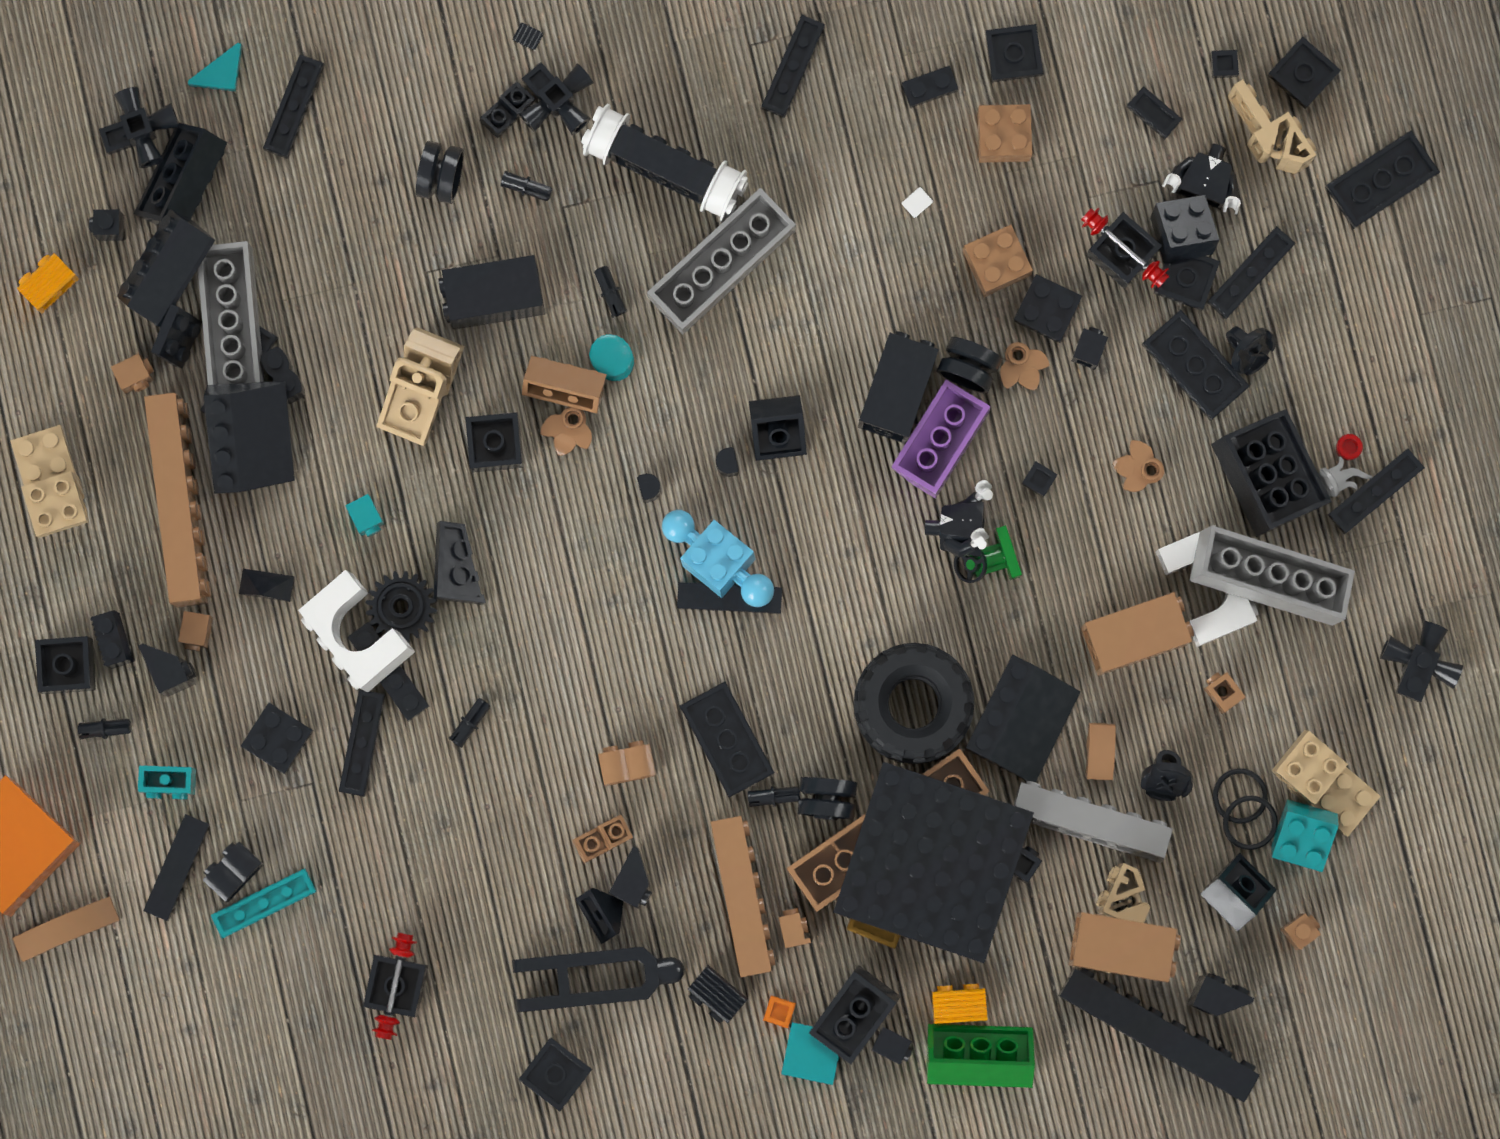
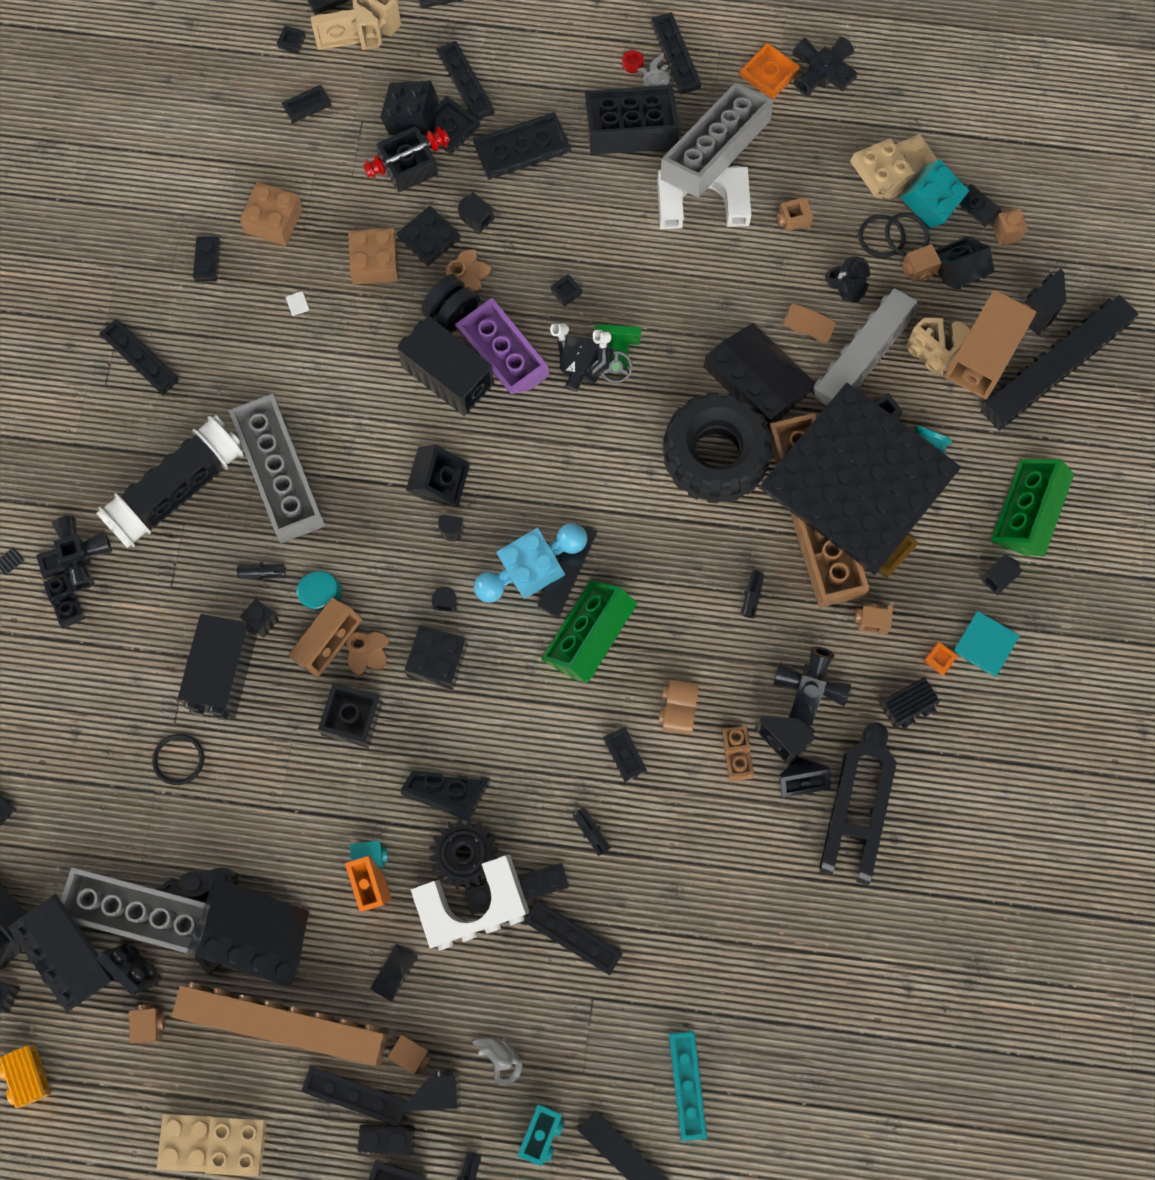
camera: 70 degrees left, 10 degrees down
black brick [203,842,264,903] -> none
black plate [241,702,314,775] -> none
black brick [363,932,429,1040] -> none
tan piece [376,327,465,446] -> none
black wheel [416,141,464,204] -> none
black axle [500,171,552,201] -> none
black plate [518,1037,592,1112] -> none
black tile [679,682,775,798] -> none
medium nougat brick [710,816,776,978] -> none
black wheel [798,777,857,820] -> none
black slope [809,965,901,1065] -> none
light orange brick [932,983,987,1024] -> none
black plate [985,24,1043,83] -> none
medium nougat brick [1080,592,1194,676] -> none
medium nougat plate [1112,440,1164,492] -> none
black torso [1162,144,1241,215] -> none
black tile [1226,326,1276,375] -> none
none -> black tyre [152,734,204,785]
none -> black brick [240,598,279,638]
none -> black plate [301,1066,408,1127]
none -> orange slope [345,855,391,912]
none -> black brick [404,625,468,690]
none -> light grey piece [472,1036,523,1086]
none -> green slope [541,580,638,684]
none -> black plate [603,727,647,783]
none -> orange tile [739,42,801,99]
none -> black brick [773,646,851,725]
none -> medium nougat brick [903,244,941,283]
none -> teal piece [914,426,953,456]
none -> black plate [959,184,1001,227]

